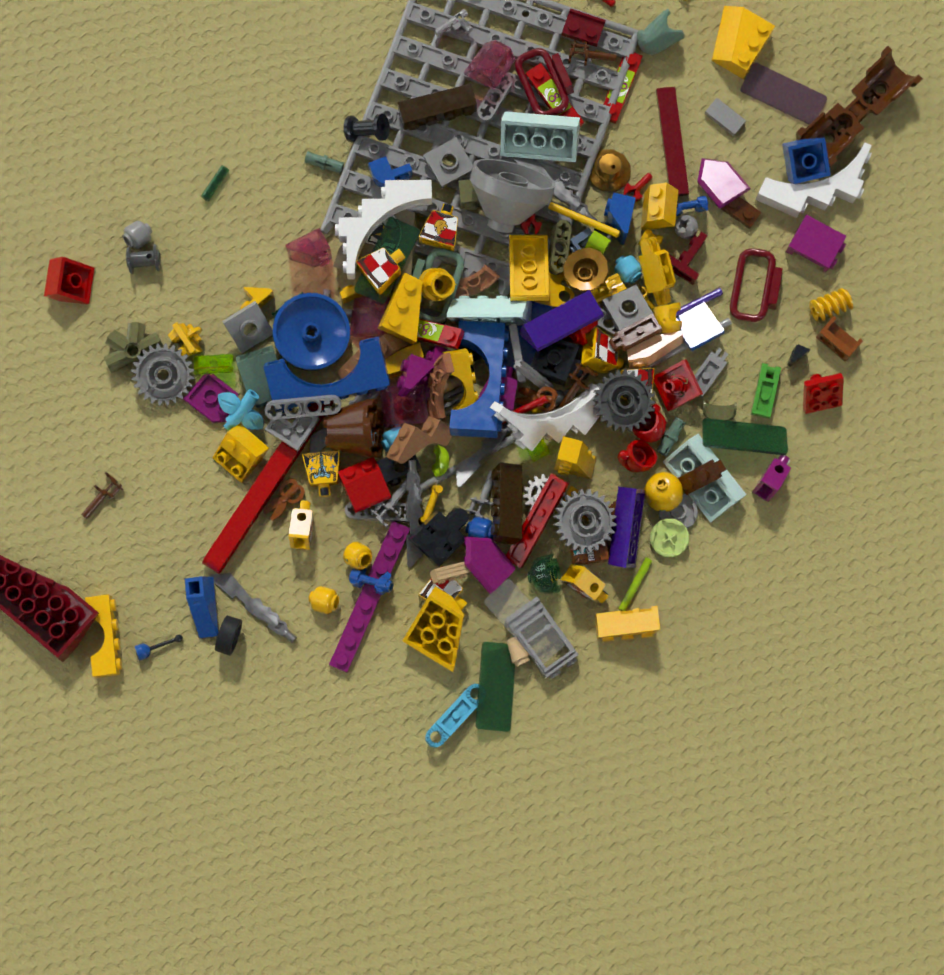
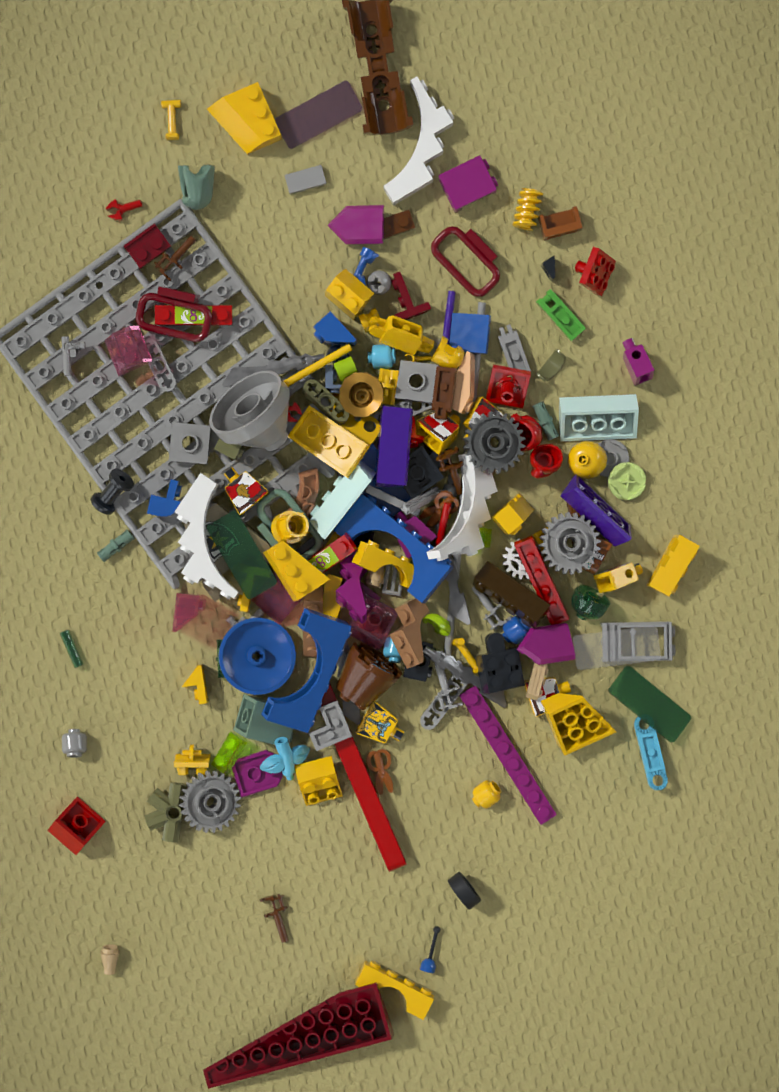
camera: 45 degrees left, 10 degrees up
dark grey hose [126,244,161,274] -> none
blue slope [185,576,218,638] -> none
flat silver sword [209,573,297,643] -> none
light grey piece [222,301,273,353] -> none
light grey beam [265,395,342,420] -> none
yellow torso [288,500,314,550] -> none
red slope [338,457,392,513] -> none
yellow head [343,542,372,570] -> none
blue piece [349,568,394,595] -> none
torso [356,248,405,295] -> none
dark brown brick [398,83,477,130] -> none
nougat tile [427,352,455,420] -> none
light aqua slope [500,112,580,162] -> none
tan cone [506,636,530,667] -> none
pearl gold hat [589,149,631,192] -> none
red plate [603,52,643,124] -> none
lime bar [618,557,652,611] -> none
red bar [623,173,653,202] -> none
dark red tile [656,86,689,196] -> none
reddish brown hinge [678,459,727,495] -> none
clear green piece [702,418,788,455] -> none
blue slope [782,138,831,184] -> none

